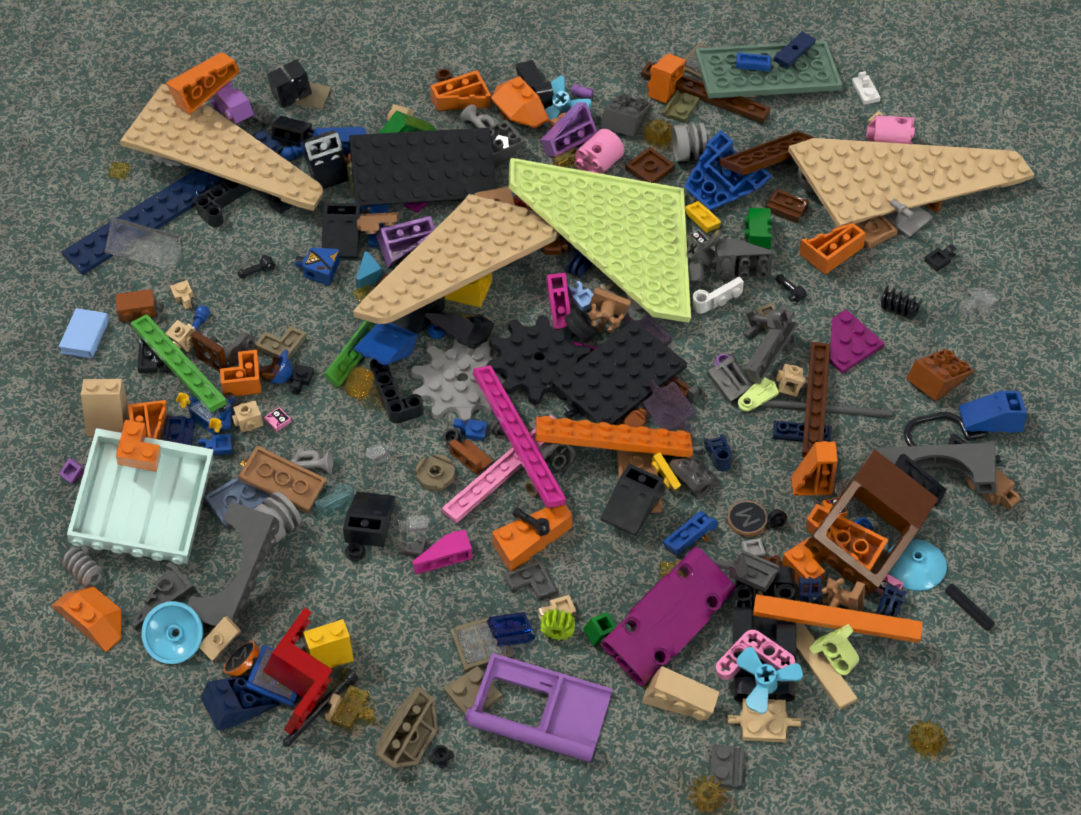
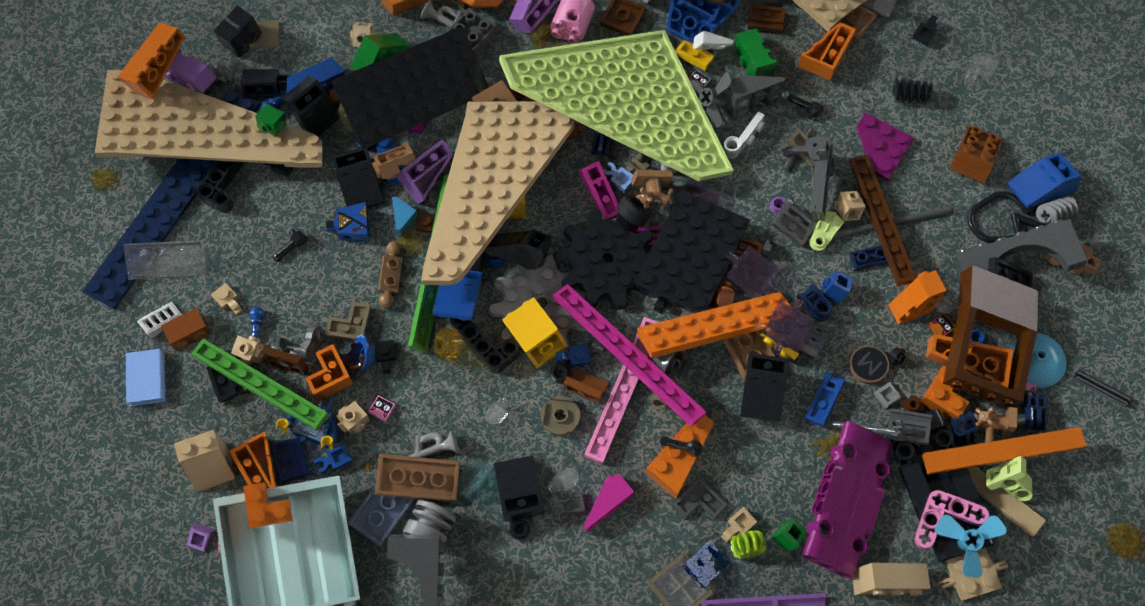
camera: 20 degrees left, 15 degrees up
none -> white slope [137,302,182,339]
none -> green brick [255,104,286,137]
none -> medium nougat plate [378,241,403,308]
none -> yellow slope [502,297,568,368]
none -> white slope [693,31,734,49]
none -> clear purple plate [763,299,814,355]
none -> blue brick [822,270,853,304]
none -> light grey piece [1036,195,1079,226]

